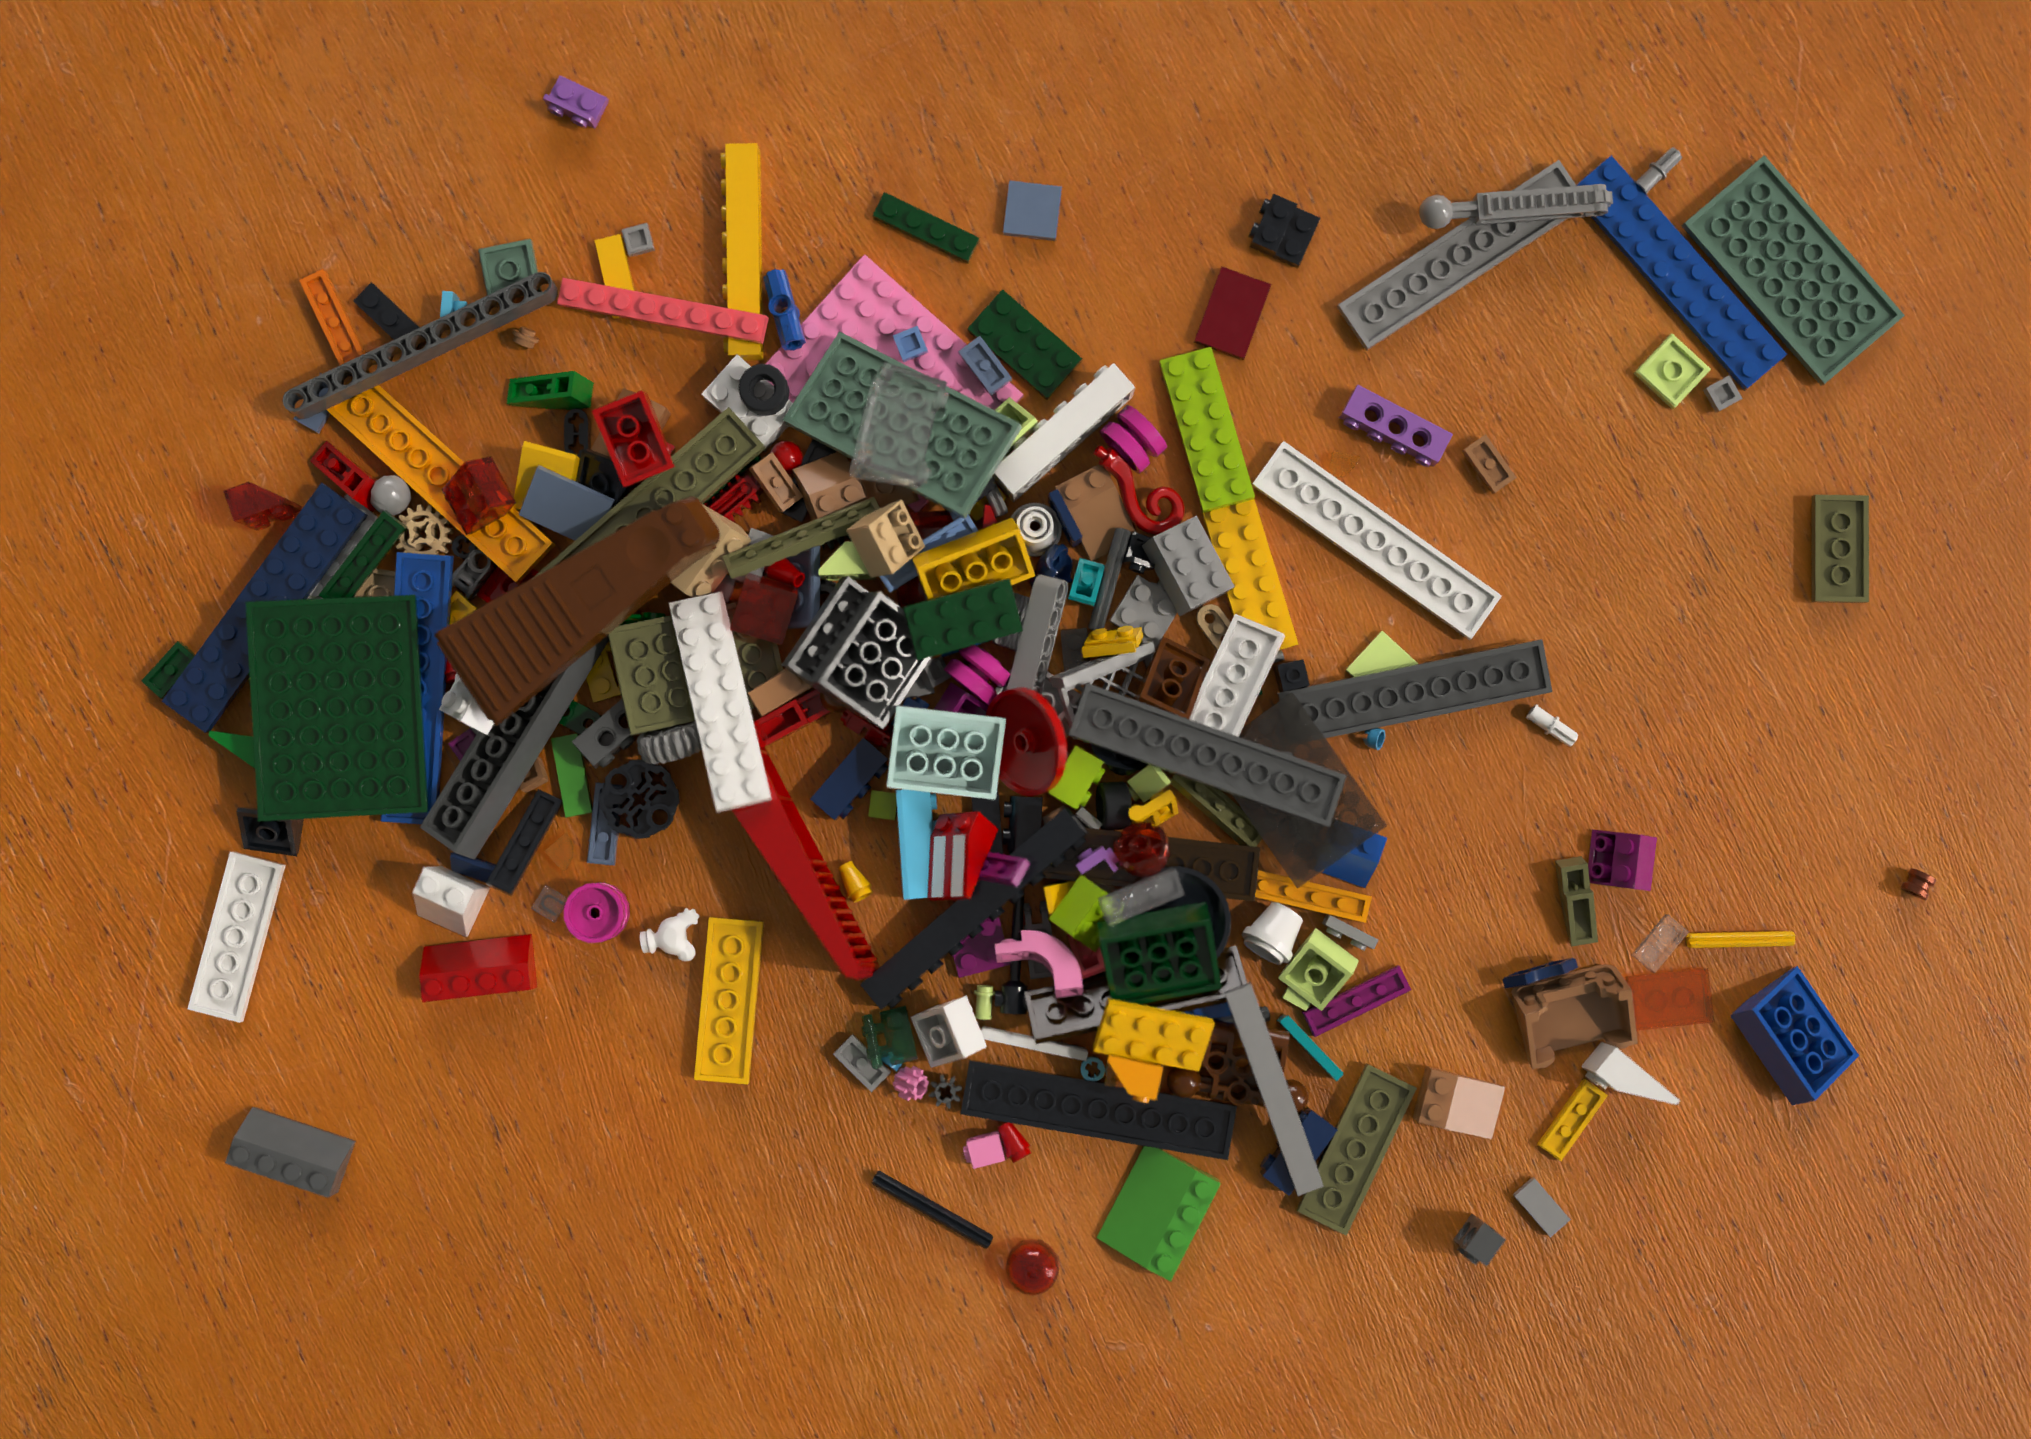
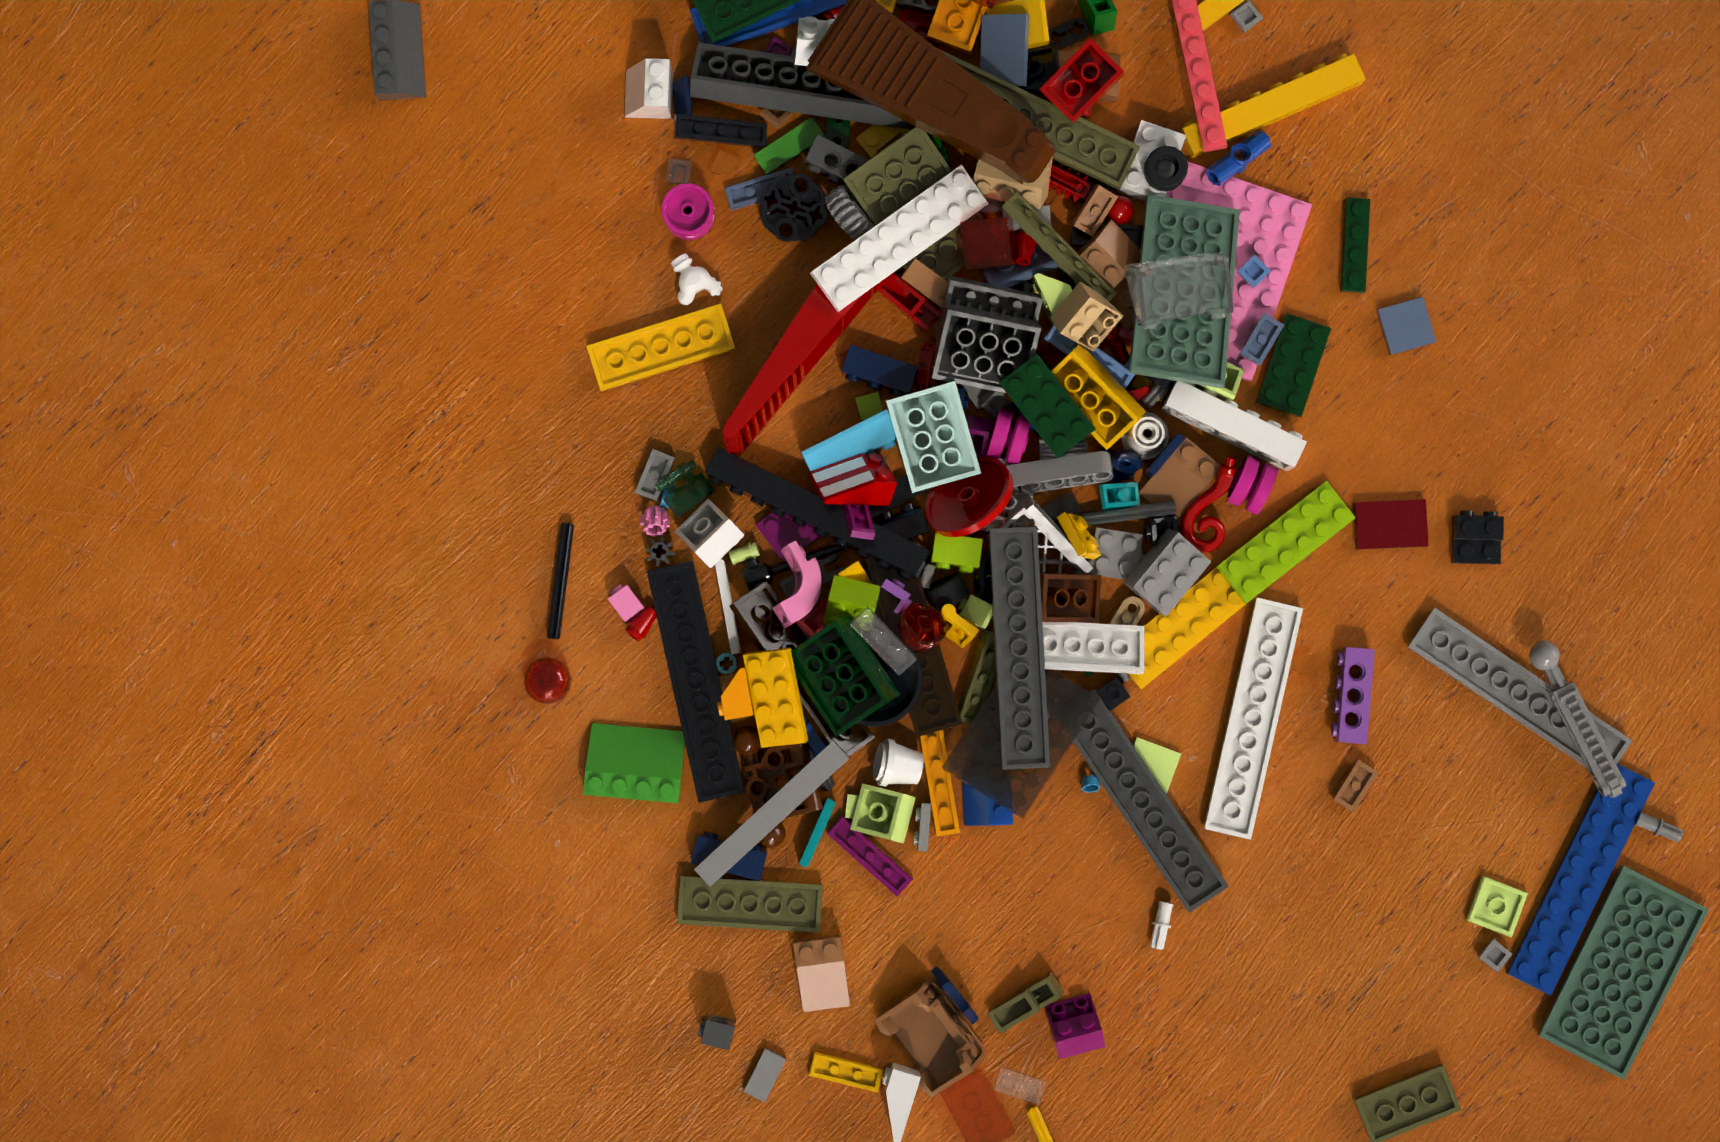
camera: 65 degrees right, 0 degrees up
red slope [419,934,538,1003] -> none
yellow cone [838,861,873,903] -> none

